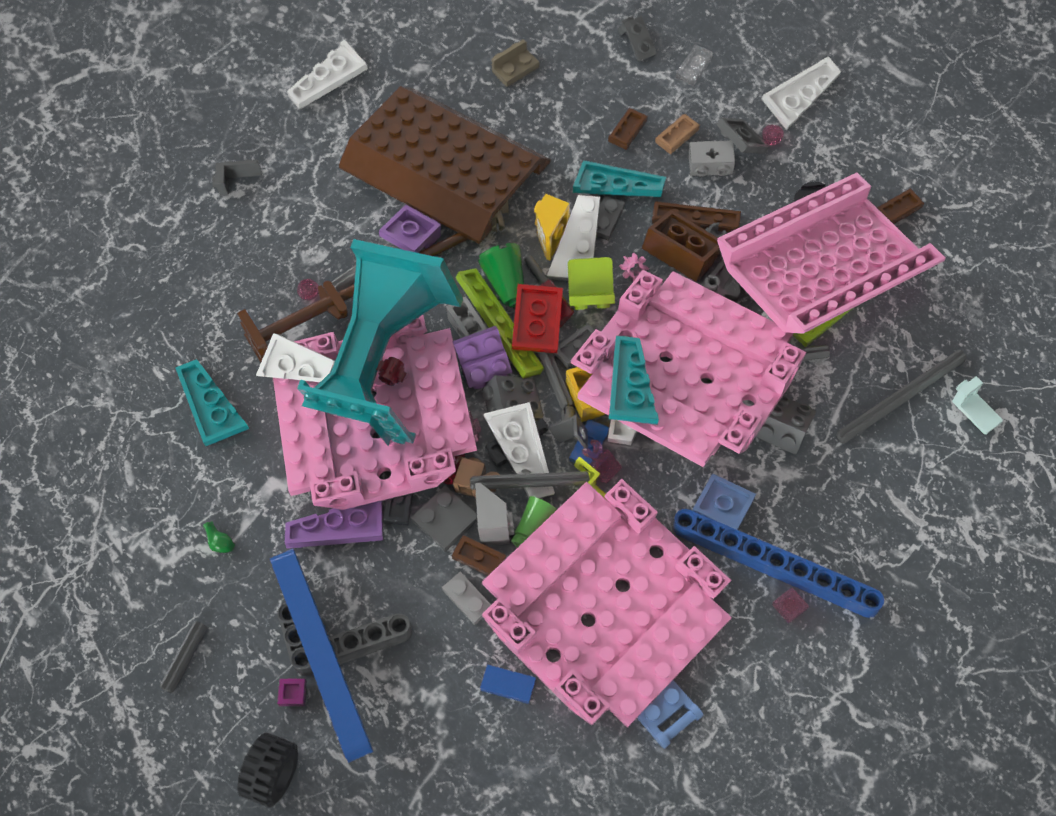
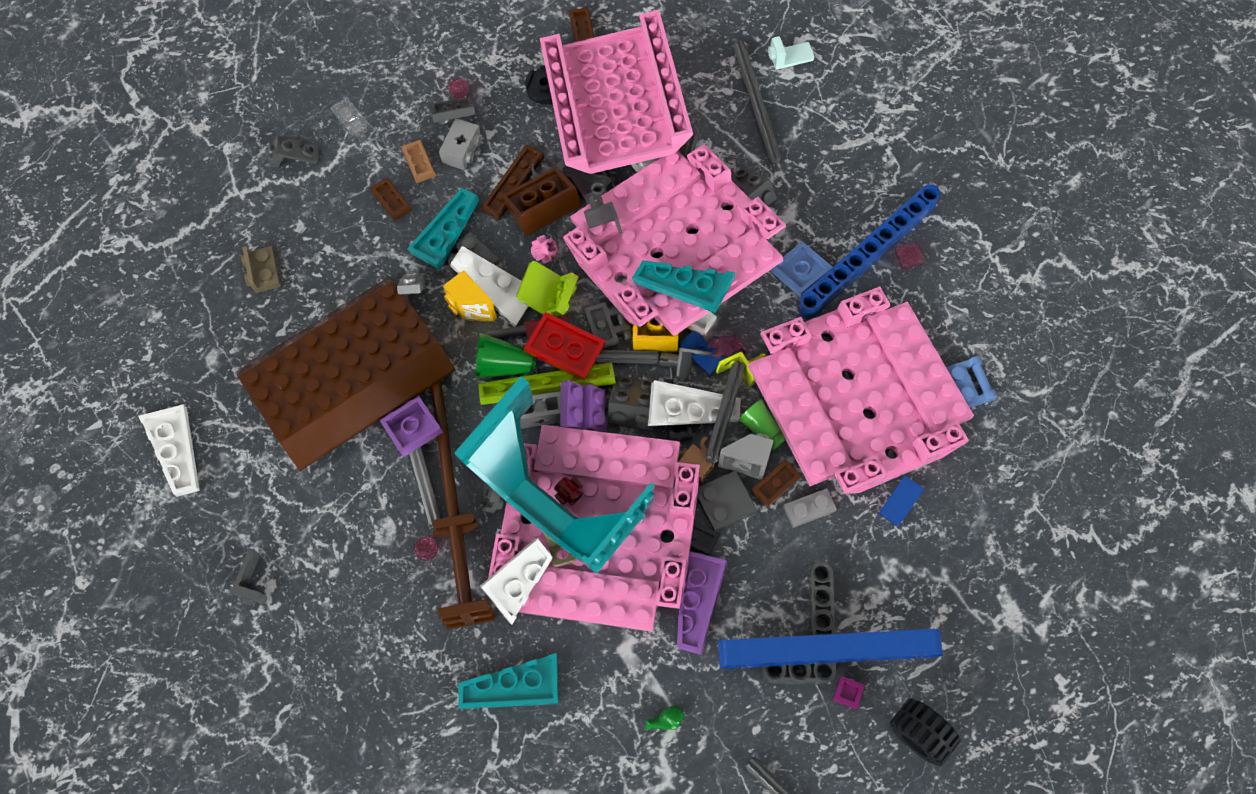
camera: 70 degrees left, 5 degrees up
white wing [762,56,841,130] -> none
none -> light grey plate [397,271,426,294]
none -> dark grey bracket [584,194,622,234]

